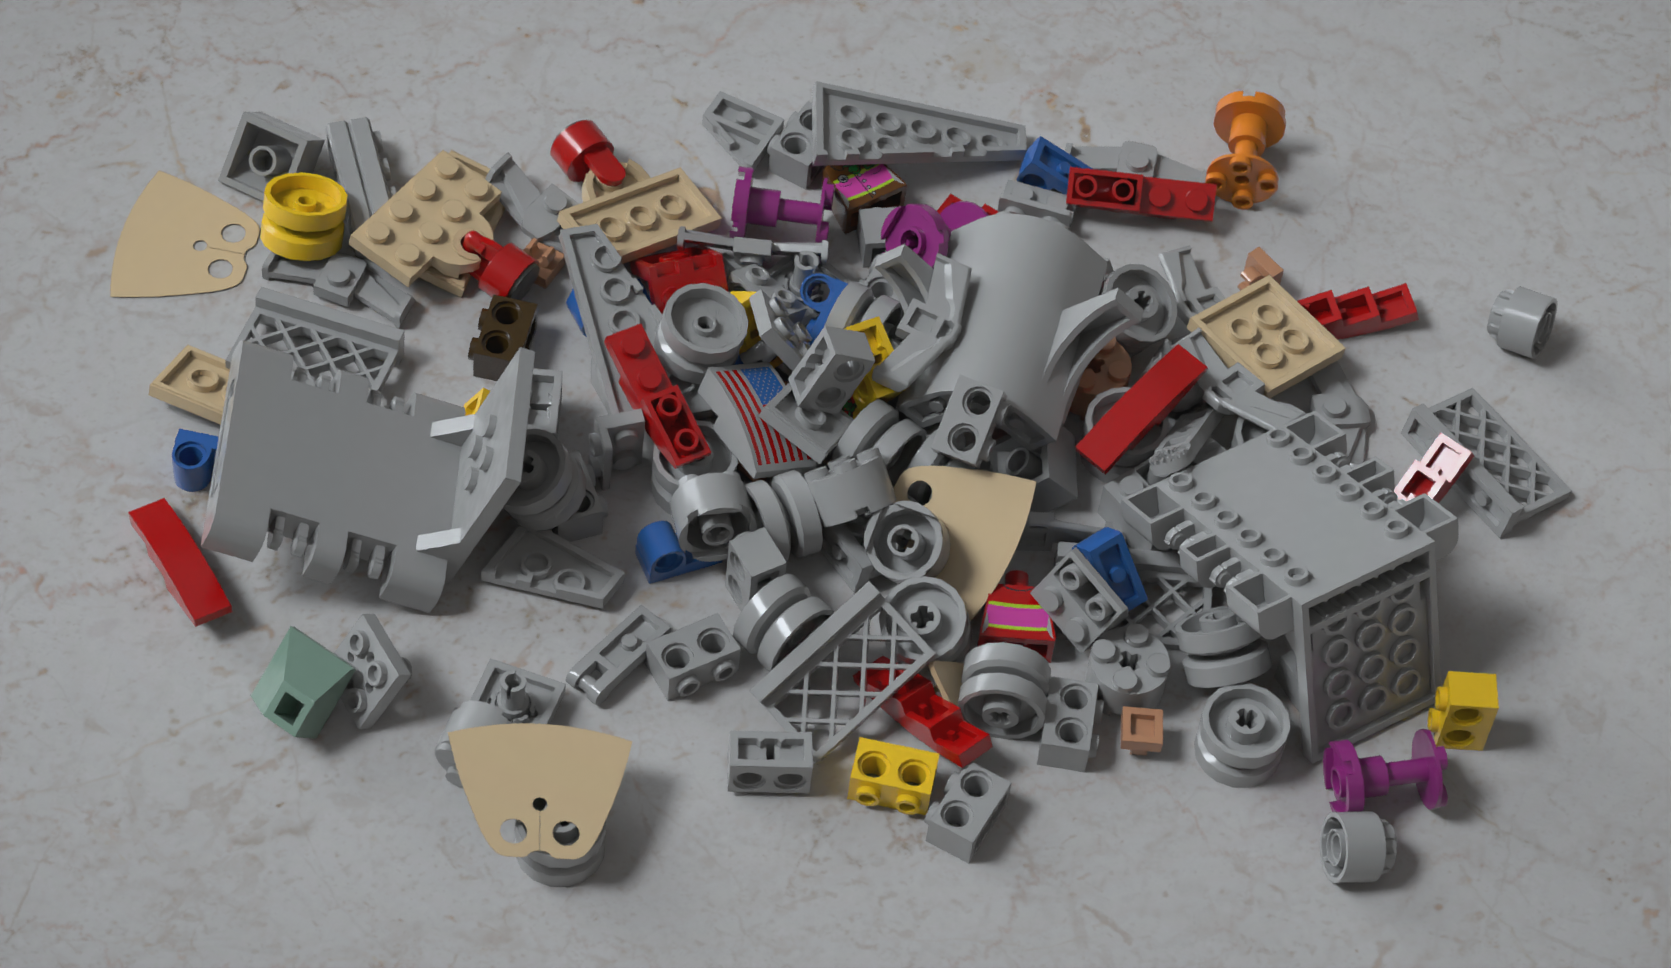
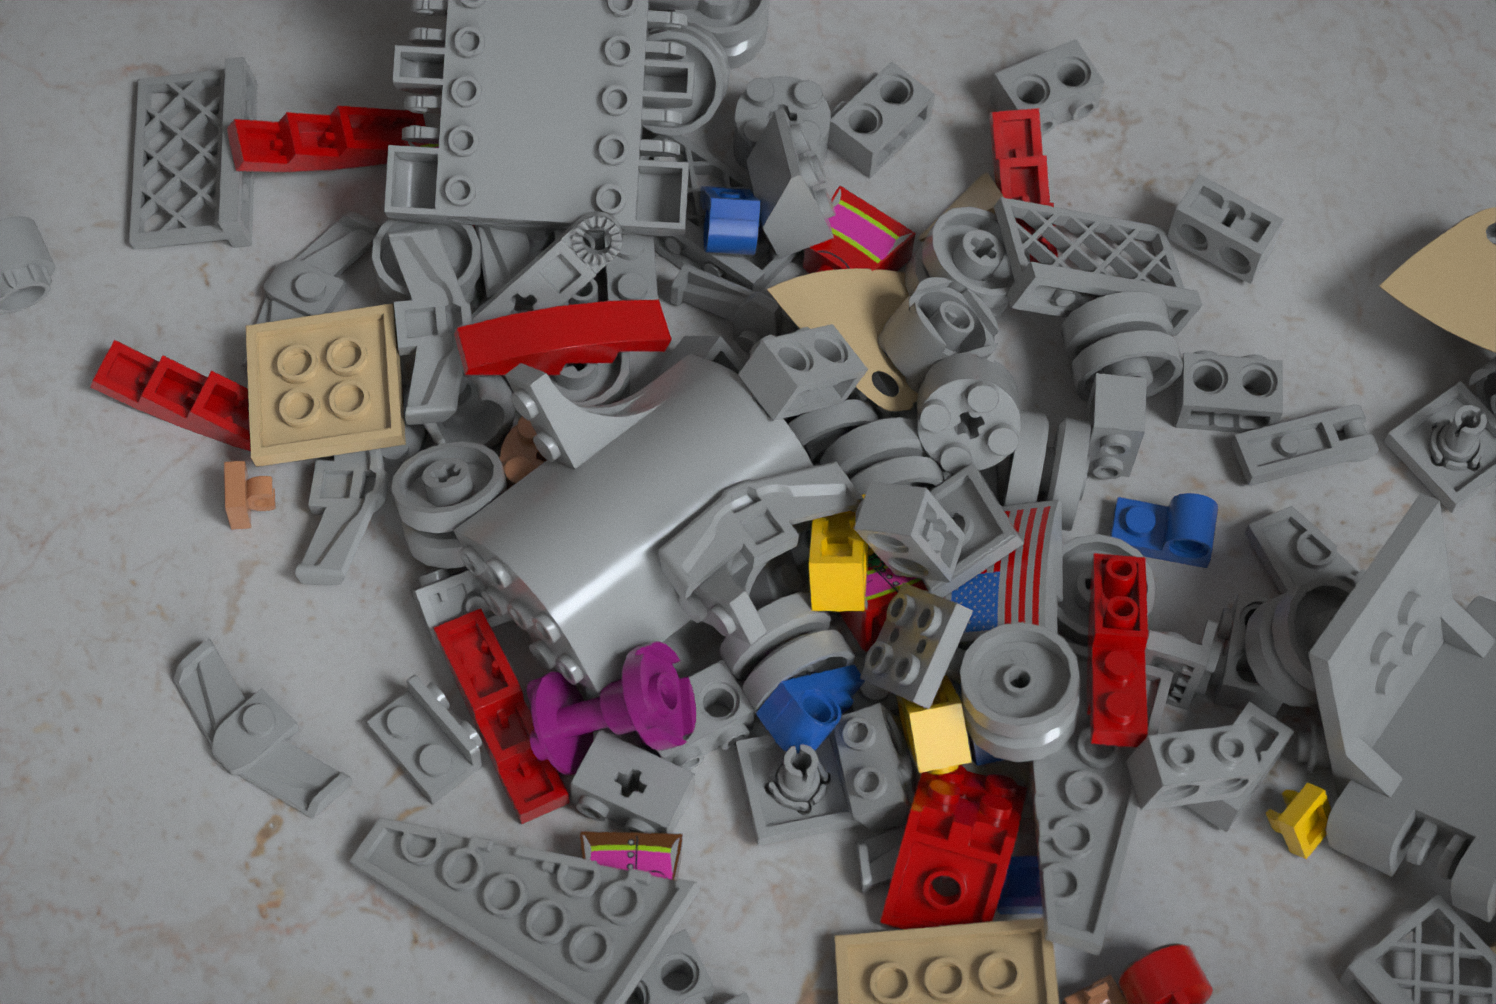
camera: 145 degrees left, 10 degrees up
dark brown brick [468,294,538,381] -> none
light grey brick [670,471,757,562] -> none
light grey plate [677,226,829,266] -> none
magenta piece [729,166,834,243] -> none
yellow brick [847,737,939,815] -> none
light grey wheel [958,642,1051,739] -> none
blue plate [1017,136,1093,195] -> none
red slope [1066,167,1217,222] -> none
nougat tile [1120,706,1163,756] -> none
orange piece [1205,91,1287,210] -> none
none -> light grey brick [1126,724,1262,811]

